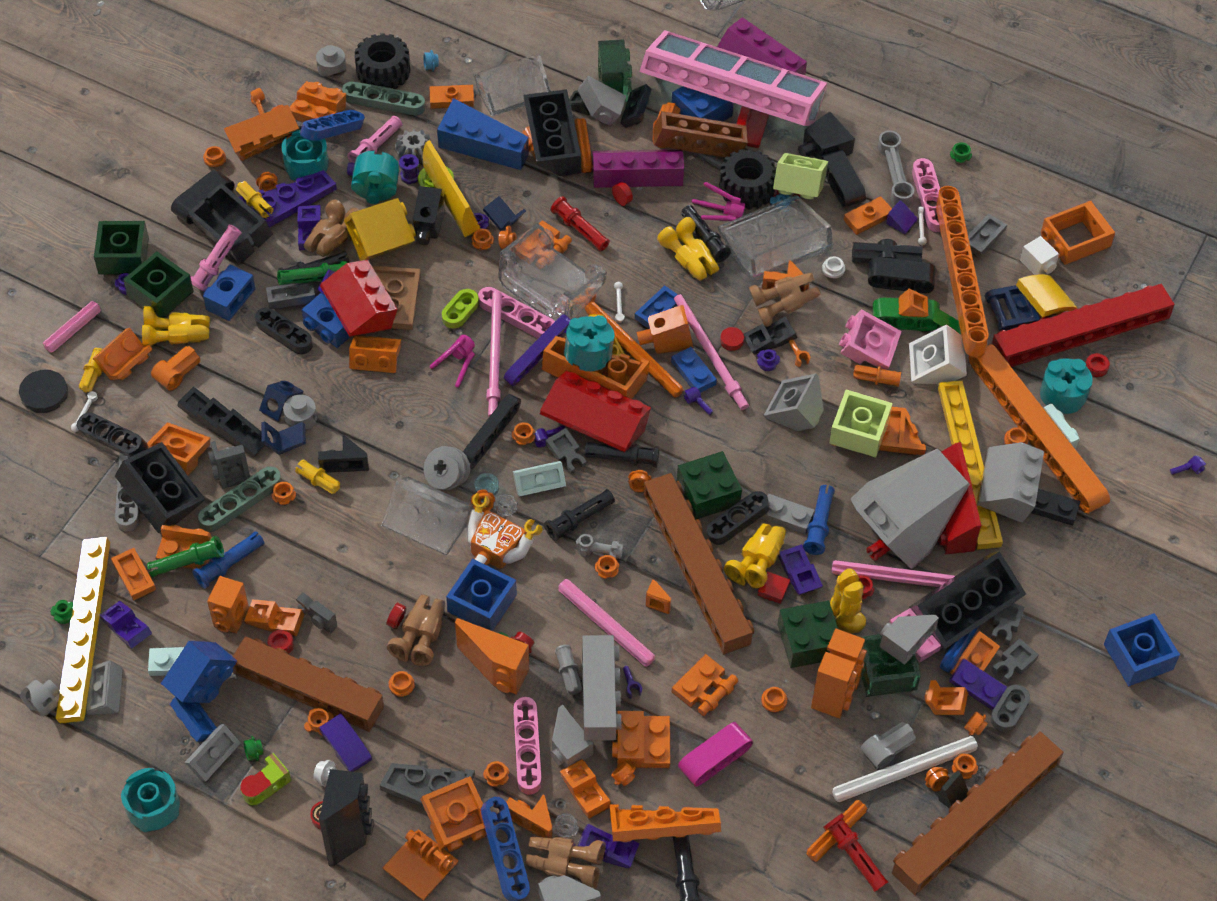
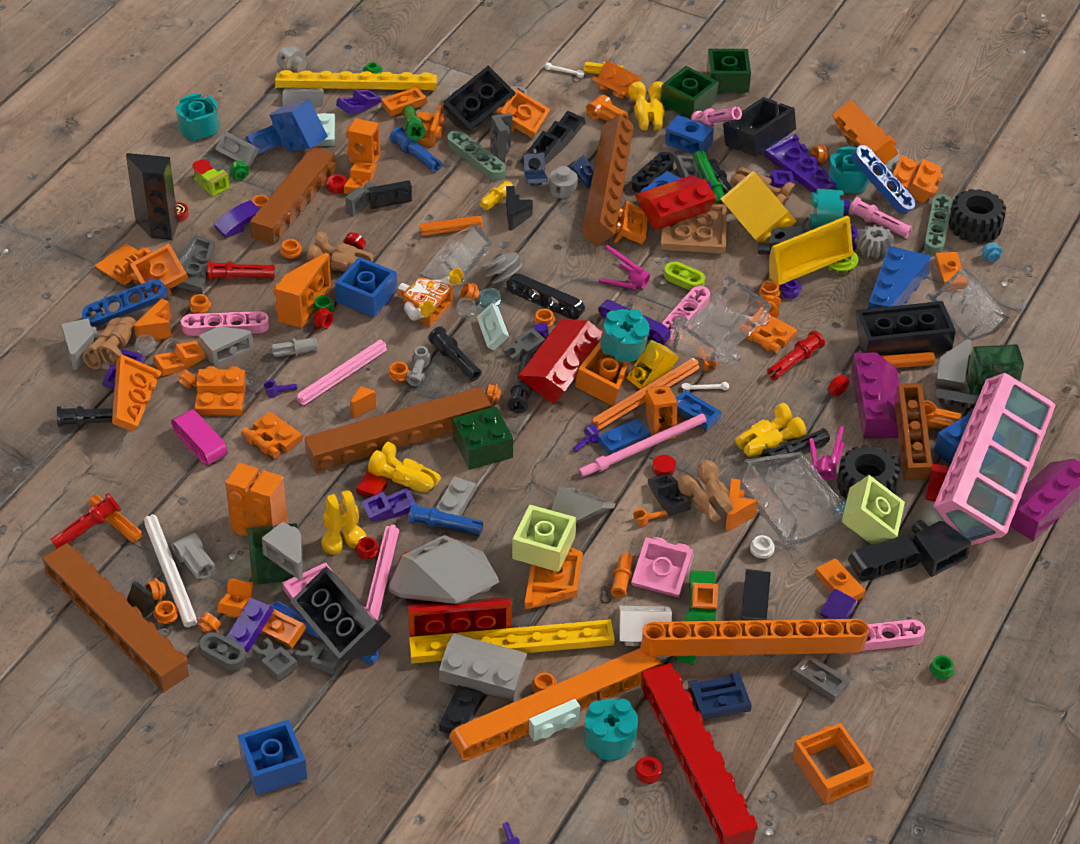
camera: 90 degrees right, 10 degrees down
black tile [19,370,68,413] -> none
bright pink axle [43,301,101,353] -> none
black beam [76,412,148,458] -> none
black beam [171,170,235,225] -> none
yellow axle [236,181,273,218] -> none
orange hand [250,88,265,114] -> none
orange plate [272,482,296,505] -> none
white plate [314,760,337,787] -> none
light grey piece [316,45,346,77] -> none
dark blue bracket [483,196,526,231] -> none
bright pink bar [486,292,502,417] -> none
light grey wedge [582,635,621,740] -> none
black beam [707,491,770,545] -> none
dark purple plate [757,349,780,371] -> none
dark green brick [777,600,838,668] -> none
black piece [852,239,923,263] -> none
light grey piece [878,131,914,206] -> none
yellow slope [1016,274,1077,318] -> none
white brick [1020,236,1059,275] -> none
none -> red pin [208,260,275,281]
none -> black plate [368,180,412,209]
none -> orange axle [420,215,483,236]
none -> dark orange brick [582,114,634,247]

